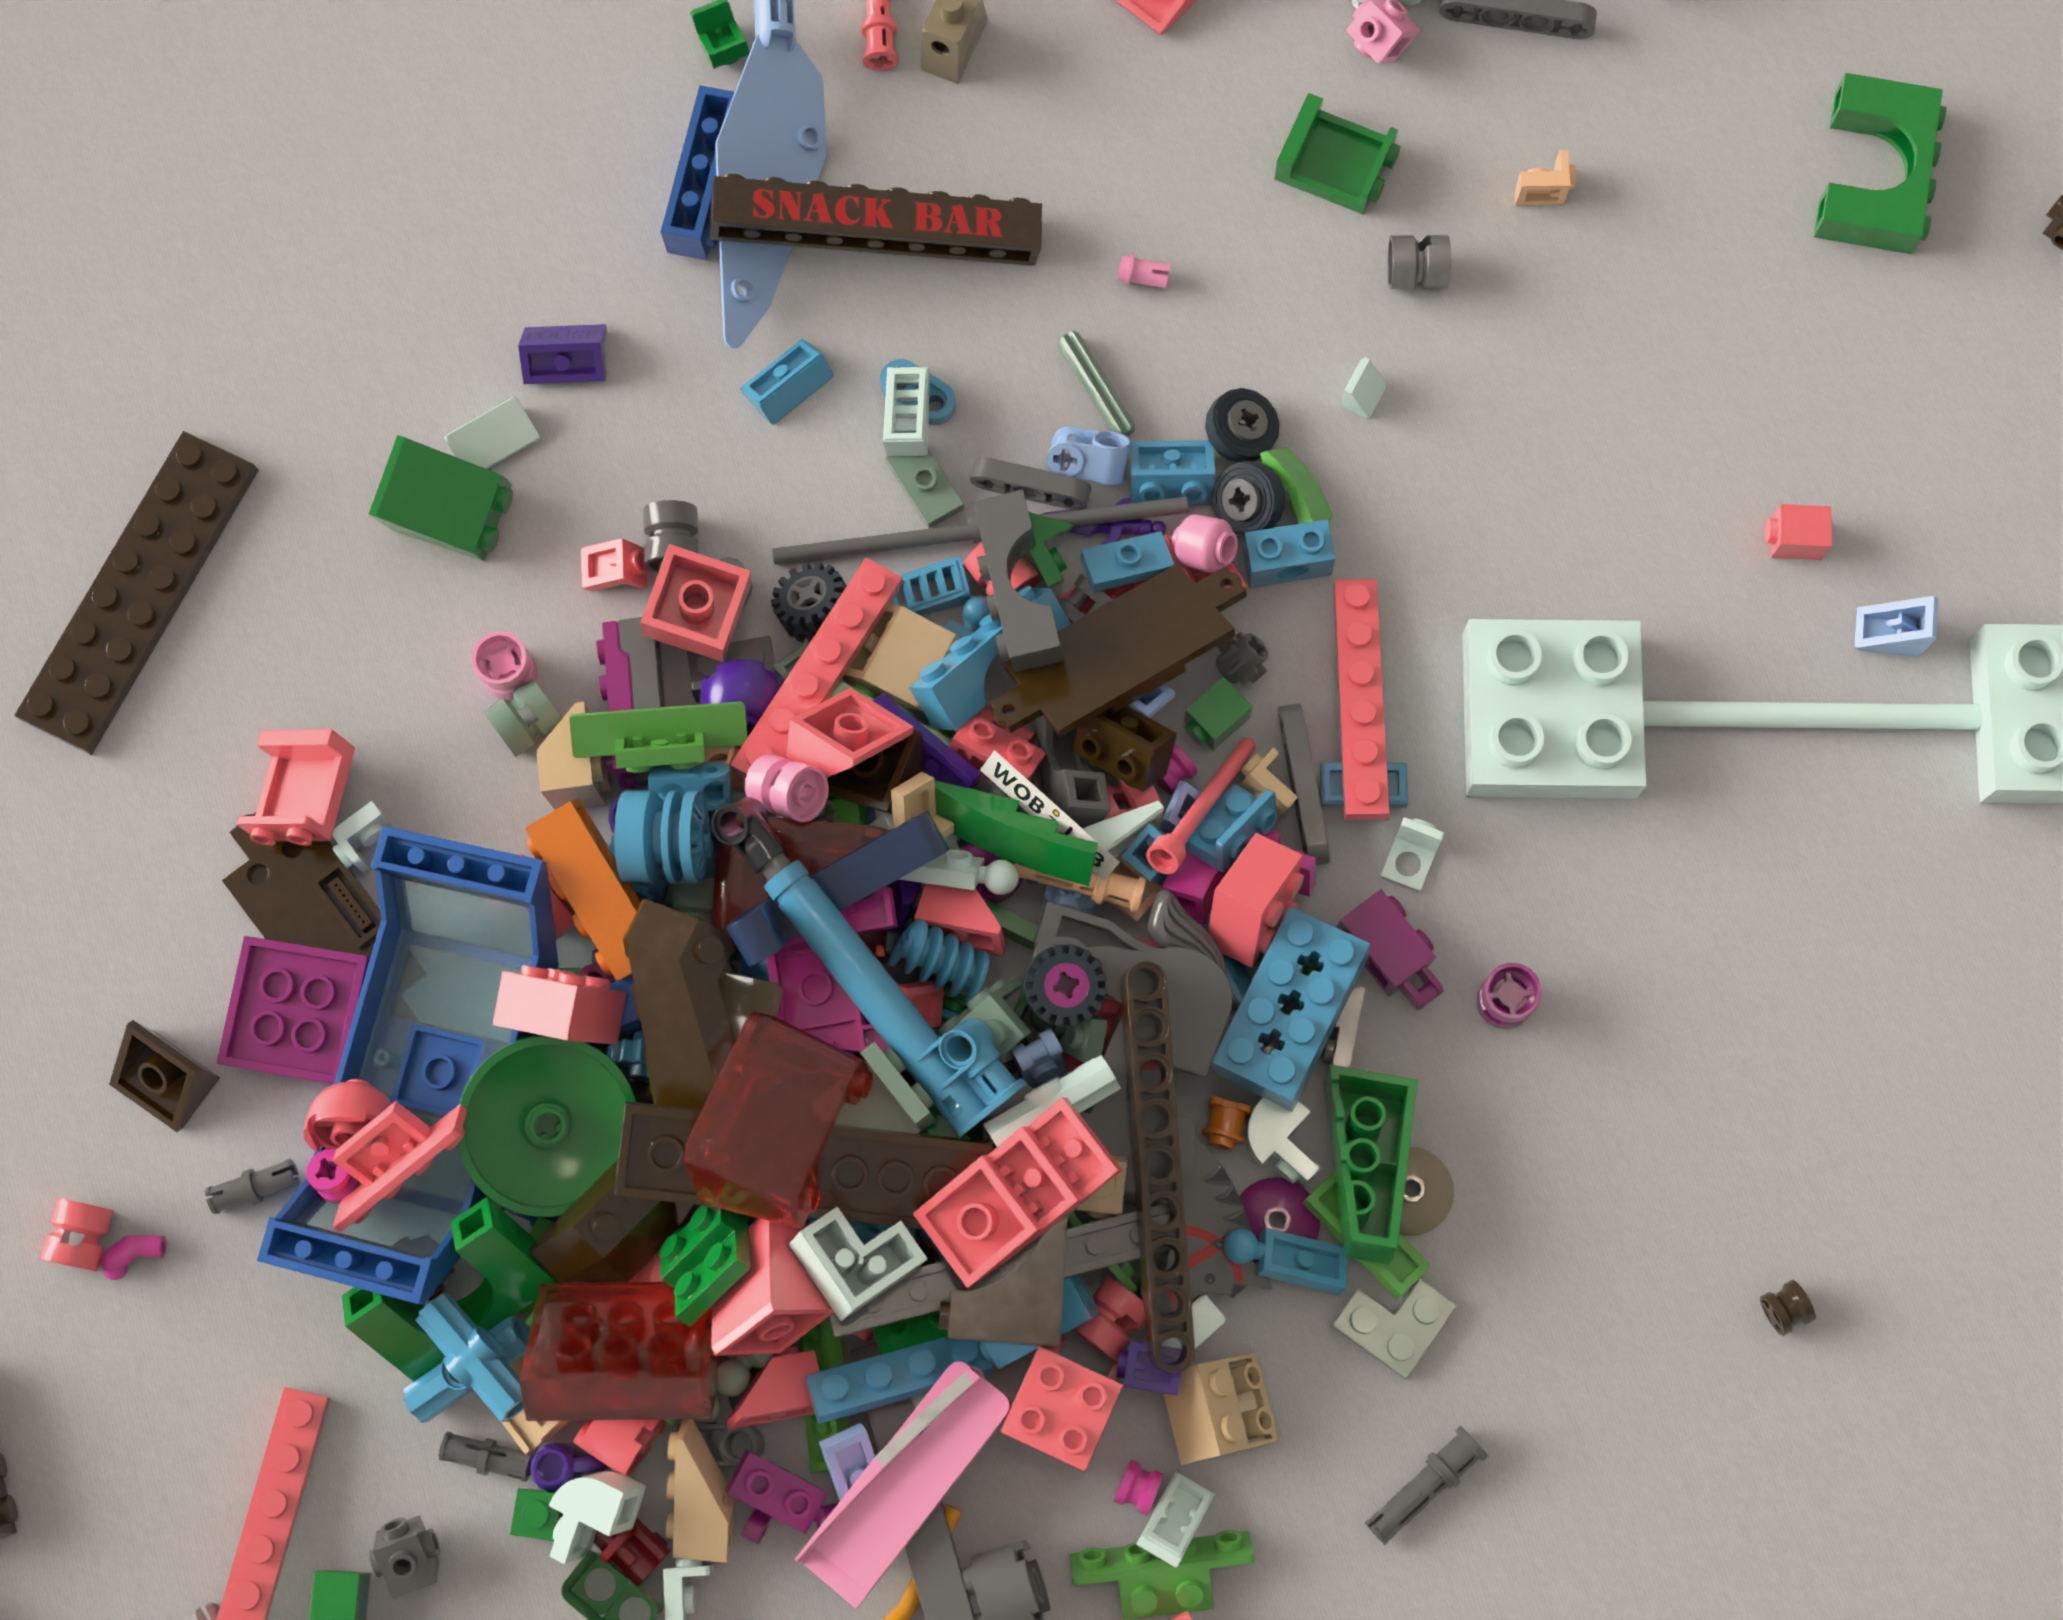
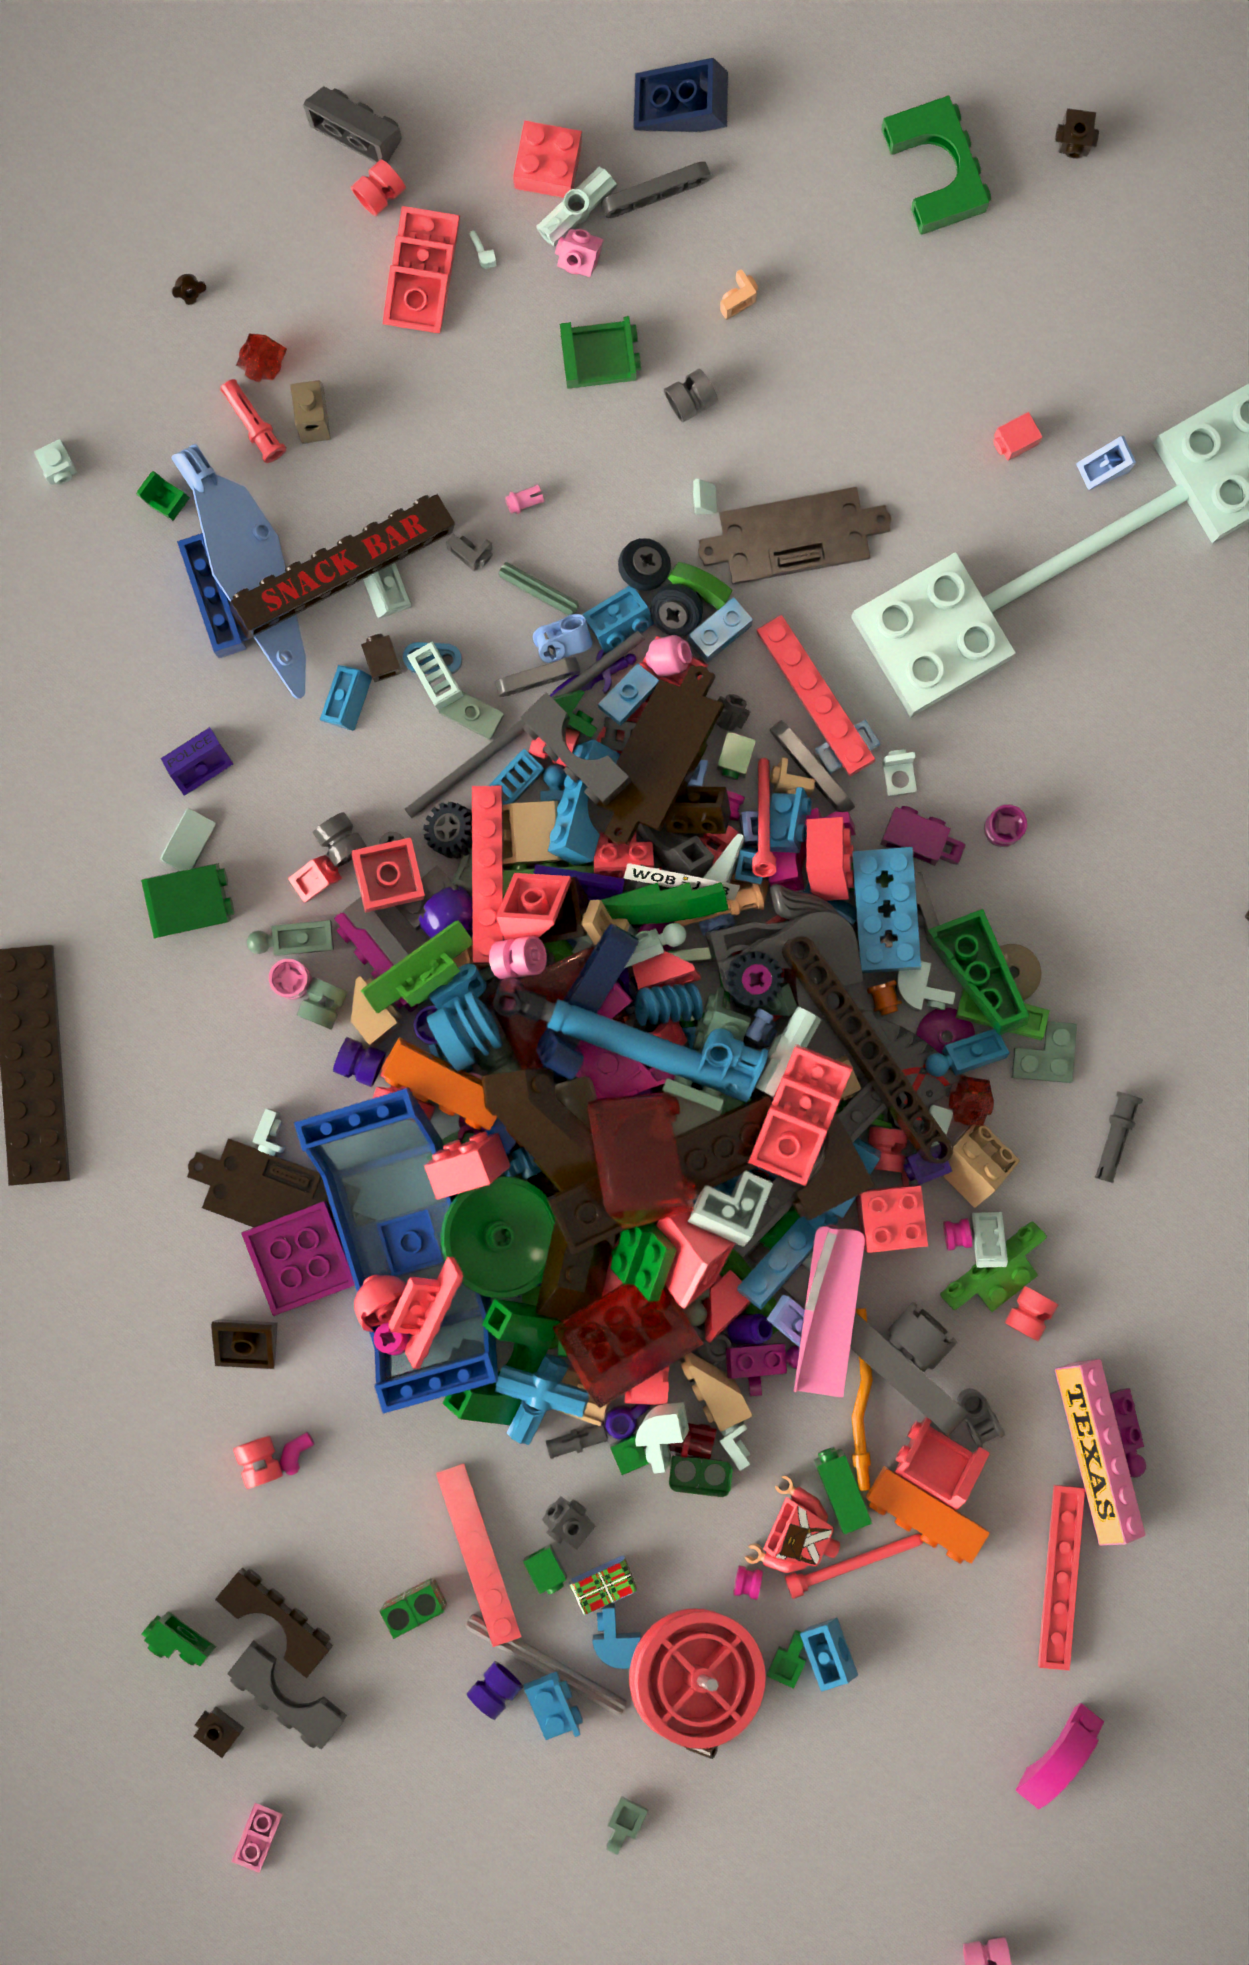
camera: 30 degrees left, 10 degrees up
dark grey pin [205,1159,300,1214] -> none
coral panel [237,729,356,846] -> none
none -> sand green plate [247,920,334,956]
none -> dark purple wheel [333,1037,386,1087]
none -> dark brown brick [361,634,402,682]
none -> light aqua slope [363,563,411,618]
none -> green piece [379,1578,447,1639]
none -> dark grey bracket [446,534,493,571]
none -> dark brown piece [698,487,891,585]
none -> dark purple brick [728,1314,773,1345]
none -> clear red brick [948,1076,994,1126]

